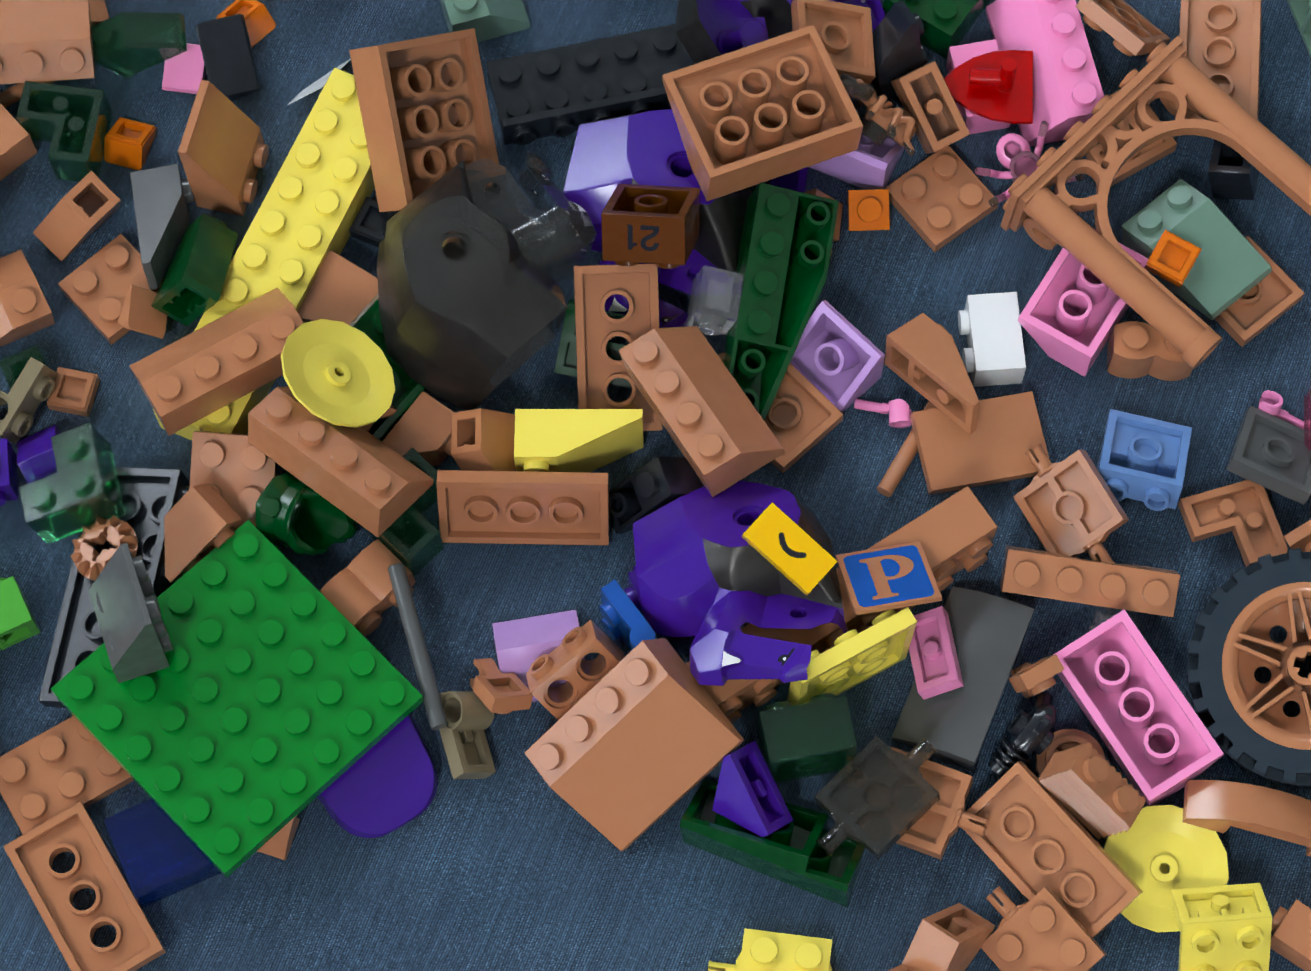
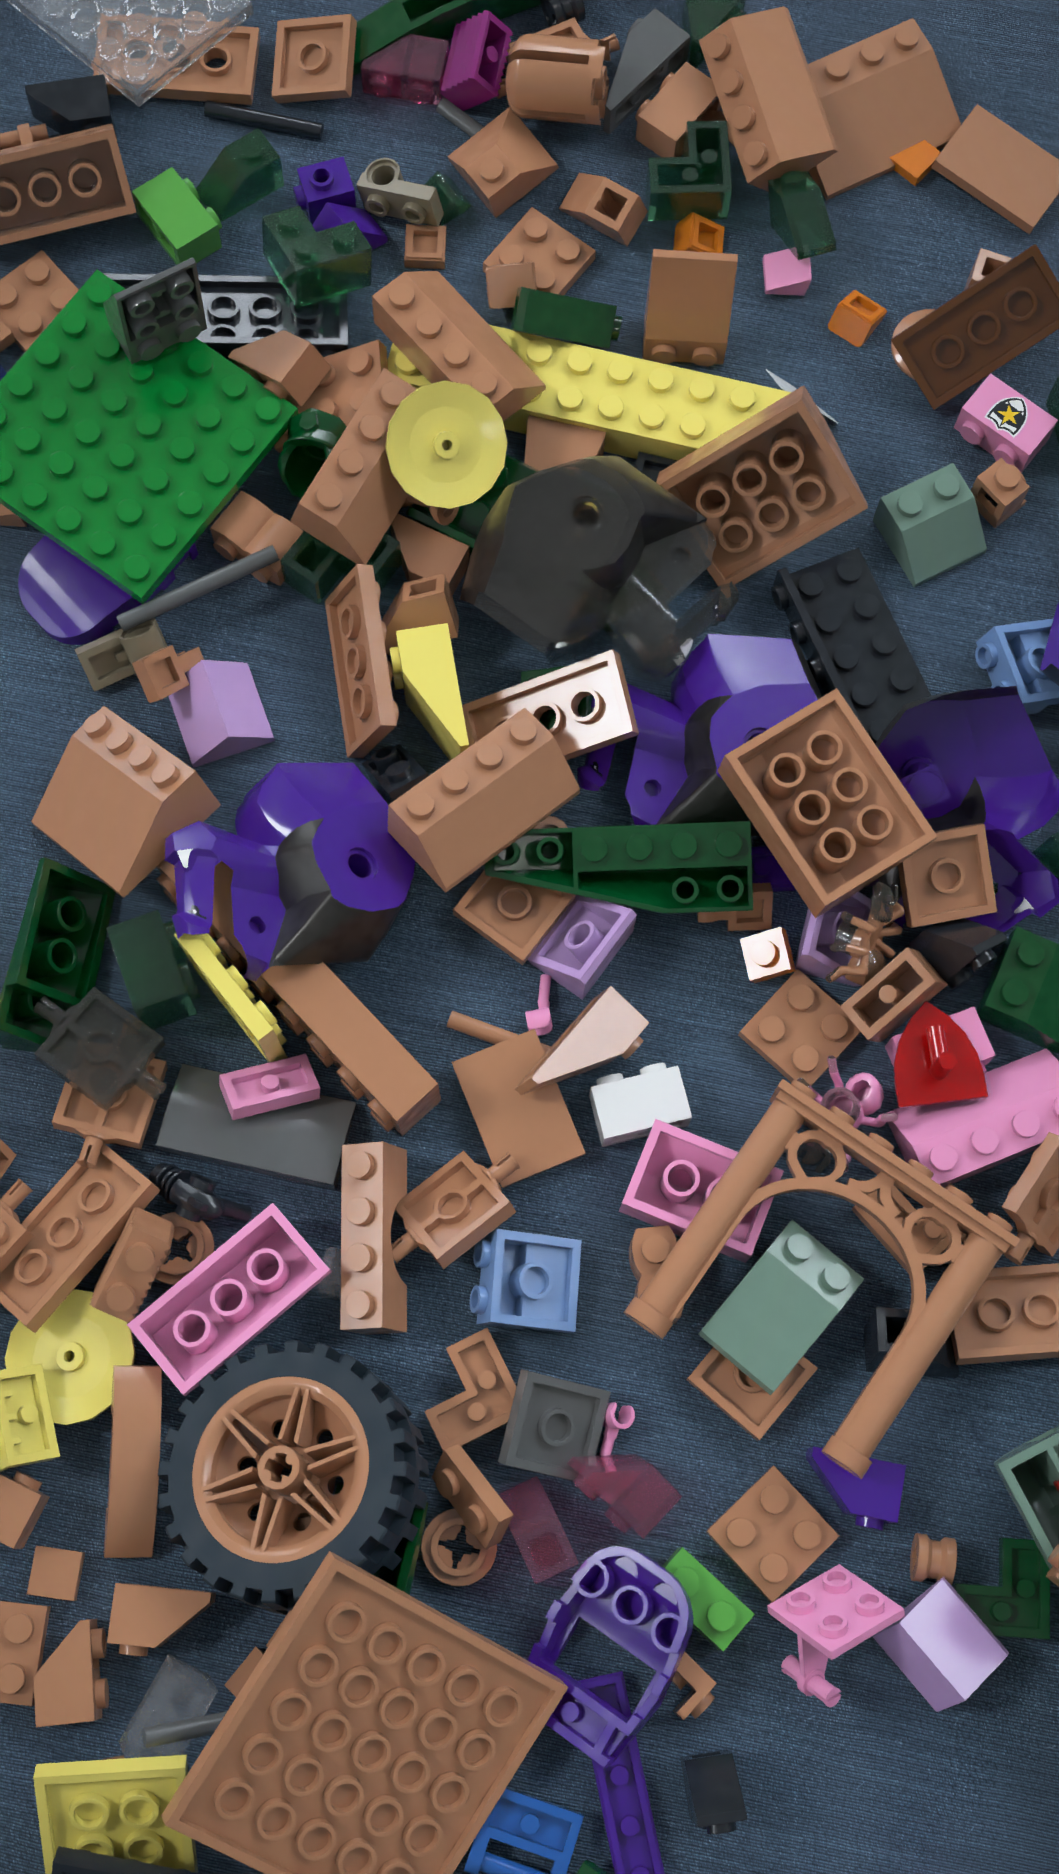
camera: 75 degrees right, 5 degrees up
nougat gear [70,515,138,581] -> none
dark grey slope [130,163,195,290] -> none
black slope [196,14,261,102] -> none
nougat brick [526,620,625,720] -> none
blue plate [599,579,655,652] -> none
reddish brown brick [601,183,700,269] -> none
clear brick [687,265,744,335] -> none
dark purple slope [712,741,793,837] -> none
yellow tile [741,502,838,596] -> none
piece [836,541,942,615] -> none
nougat plate [1008,654,1065,699] -> none
orange tile [1144,230,1202,288] -> none

